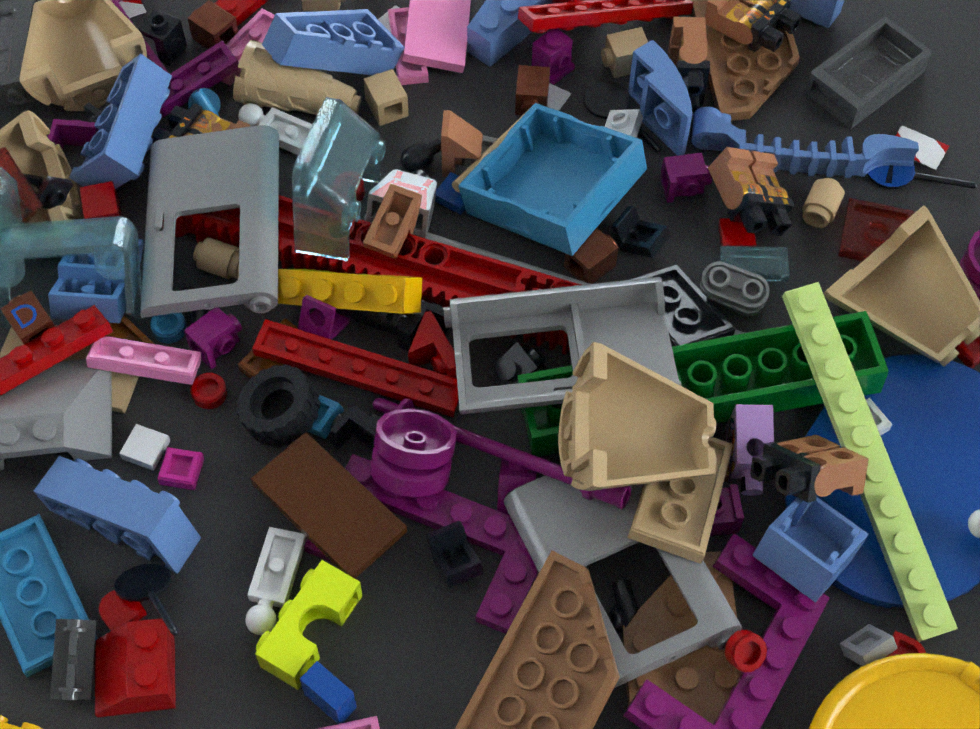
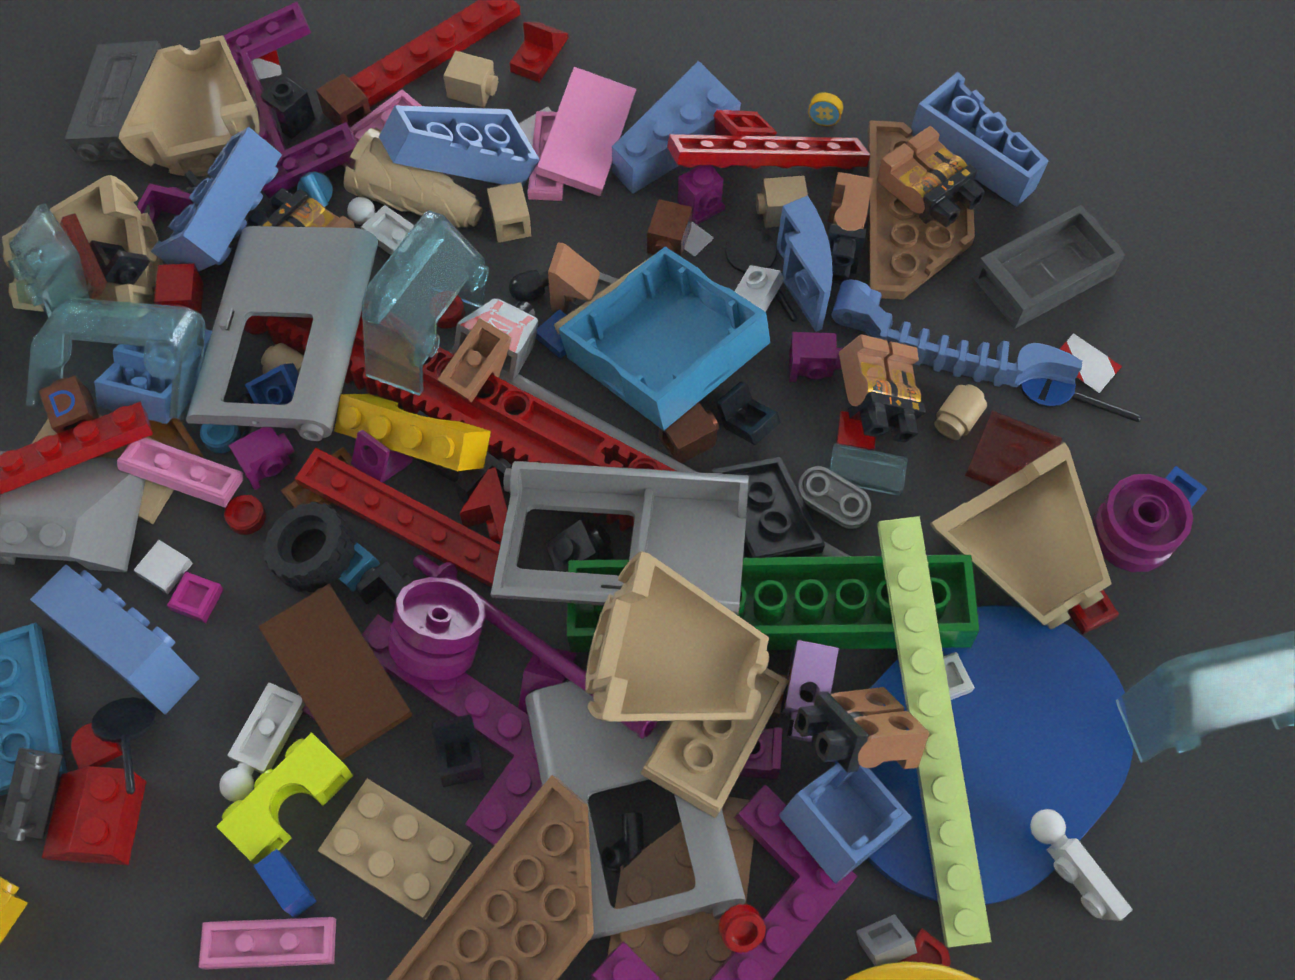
camera: 10 degrees right, 5 degrees up
none -> blue piece [245,363,299,405]
none -> tan plate [318,778,473,920]

